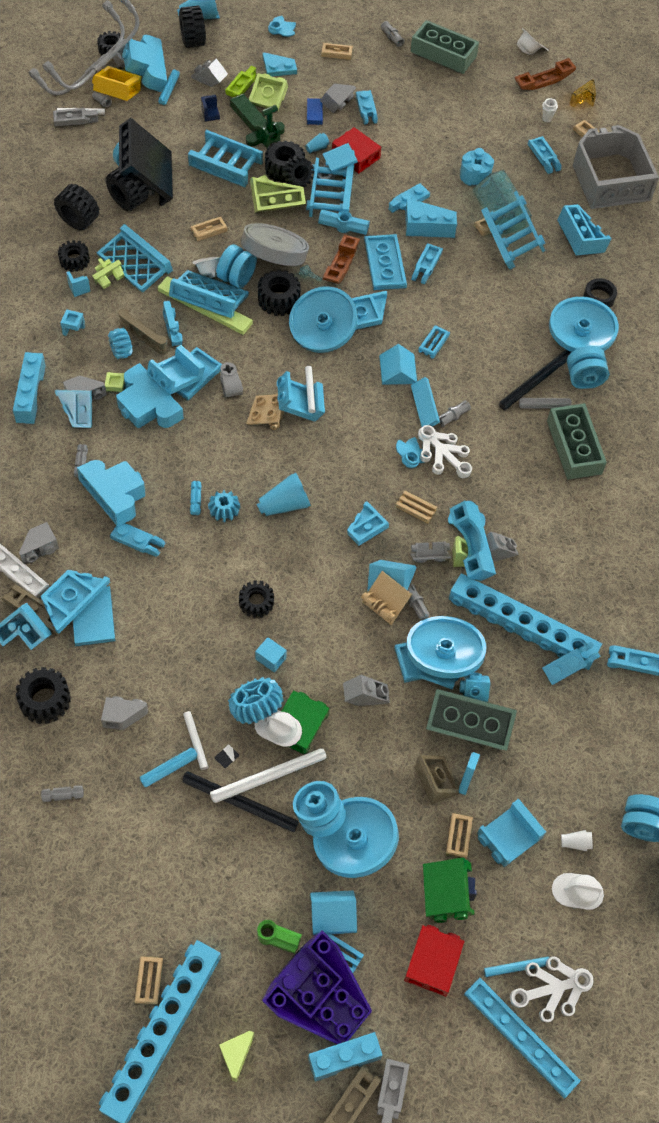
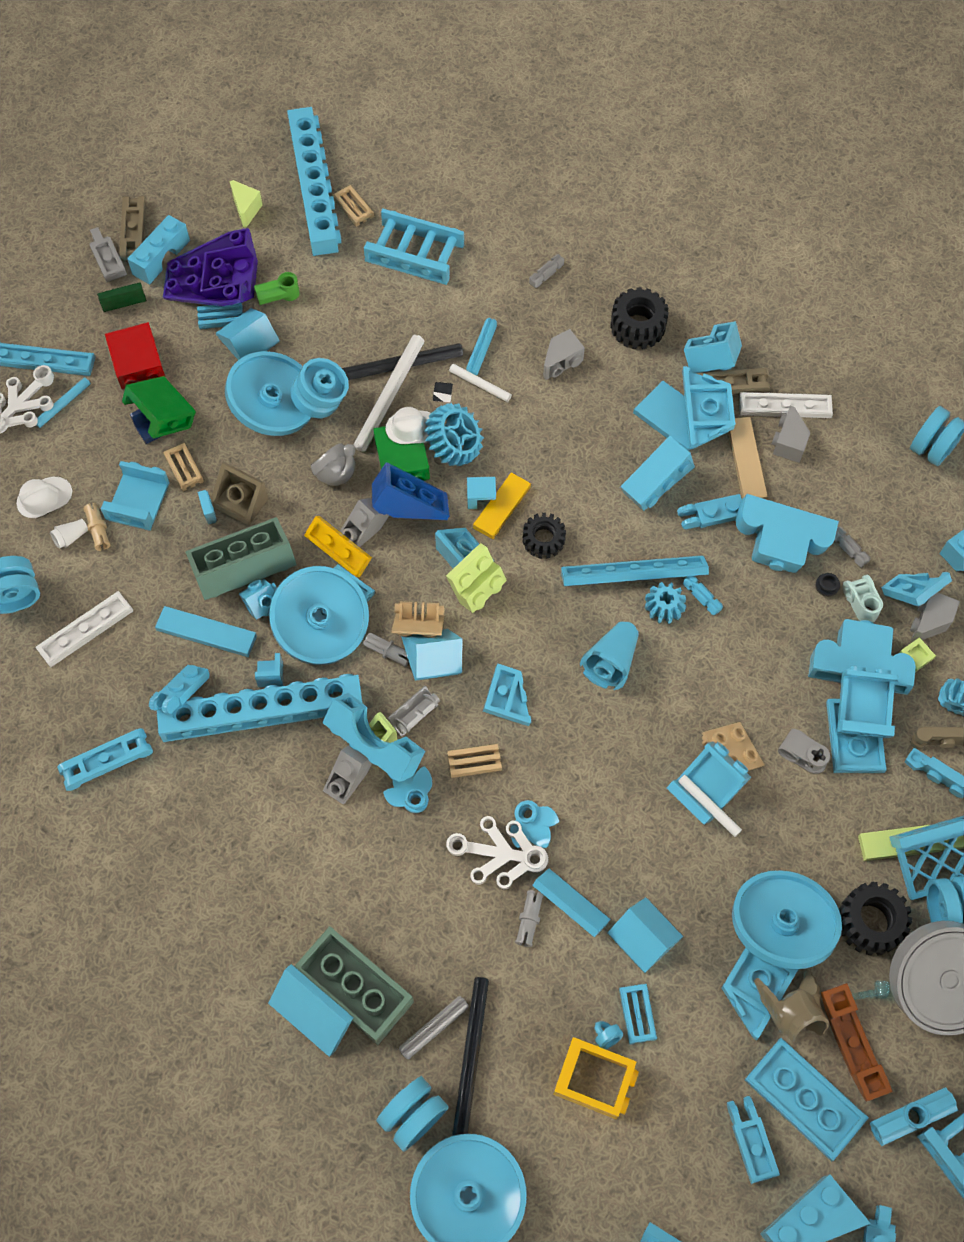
camera: 145 degrees right, 5 degrees up
none -> white tile [36,591,133,668]
none -> tan pin [83,503,111,551]
none -> dark green tile [97,282,147,312]
none -> medium azure tile [155,606,257,657]
none -> medium azure panel [255,653,283,688]
none -> medium azure tile [268,964,353,1057]
none -> yellow tile [304,516,372,577]
none -> light grey piece [311,443,356,486]
none -> medium azure fence [364,208,464,285]
none -> blue slope [372,462,450,520]
none -> medium azure slope [435,528,494,568]
none -> yellowish green plate [446,543,507,613]
none -> yellow tile [473,472,531,539]
none -> yellow window [553,1037,639,1120]
none -> medium azure tile [561,556,709,586]
none -> medium azure tile [594,1021,623,1049]
none -> medium azure wedge [621,436,695,511]
none -> tan tile [728,417,768,500]
none -> dark tan helmet [754,969,829,1041]
none -> black plate [815,573,840,597]
none -> light aqua piece [843,575,883,622]

